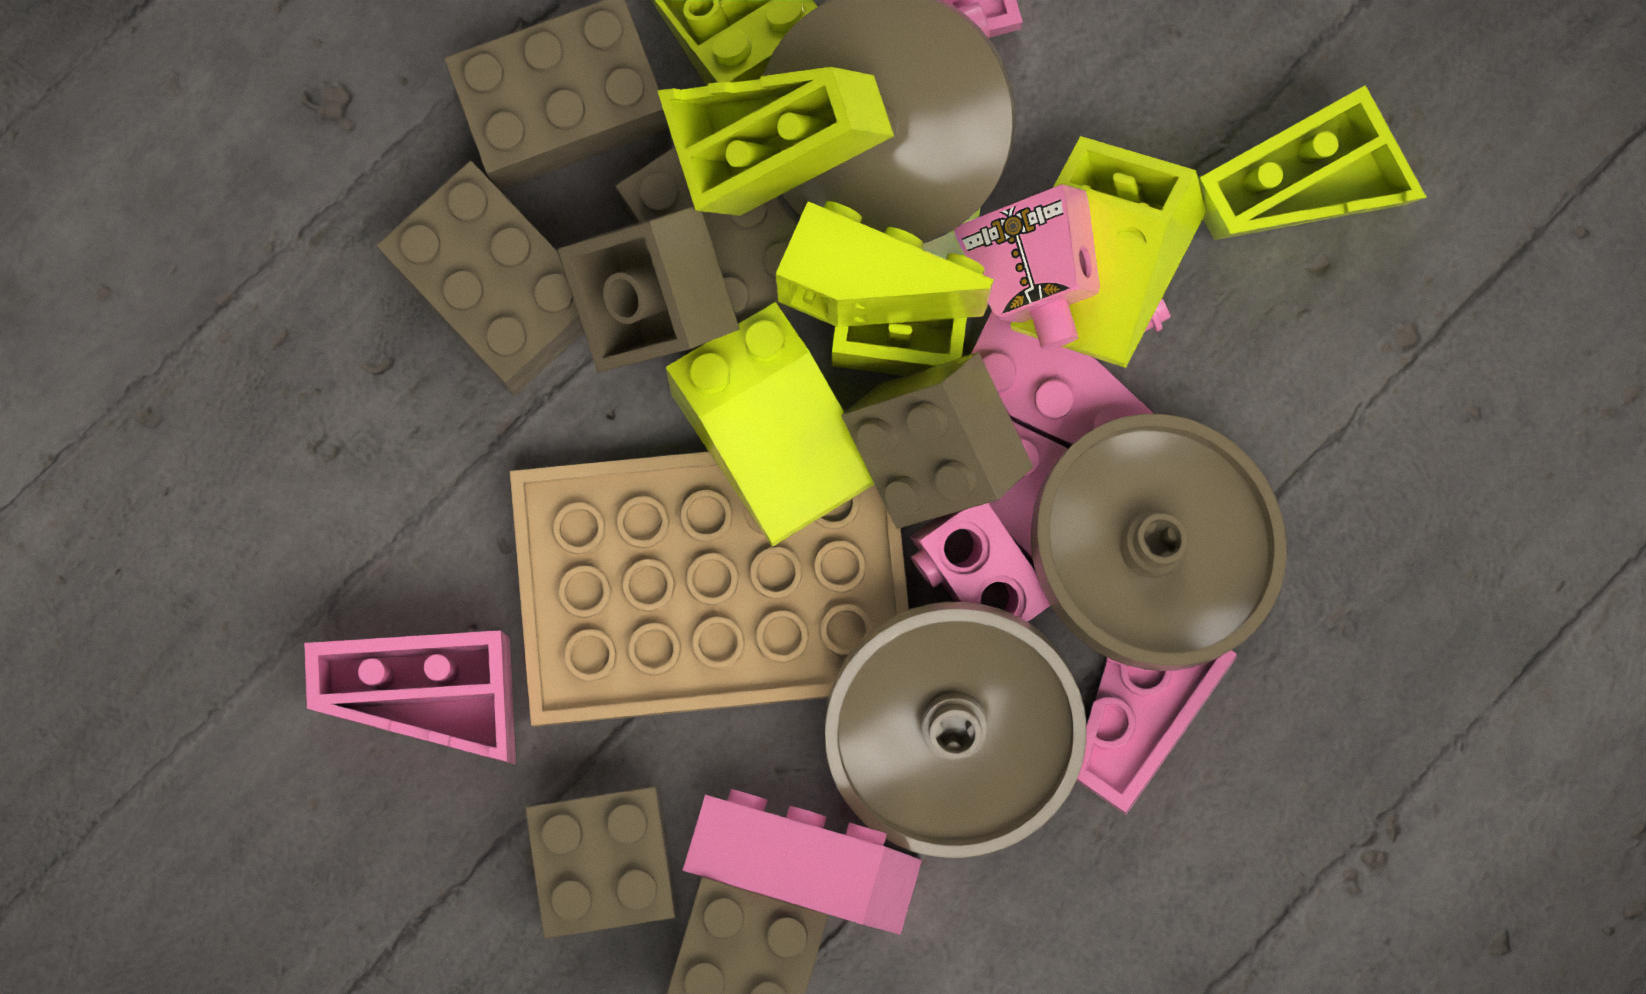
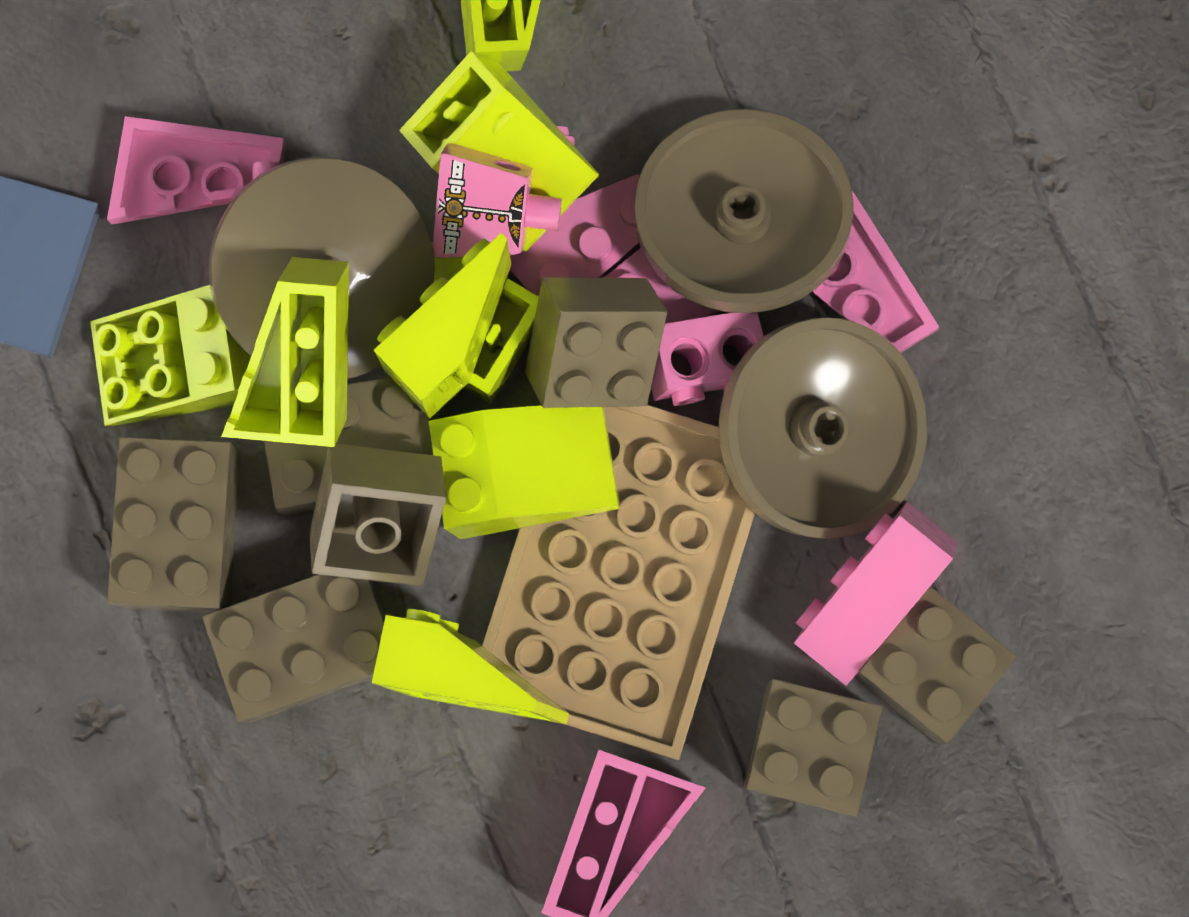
camera: 70 degrees left, 0 degrees up
none -> neon yellow slope [372,609,569,724]

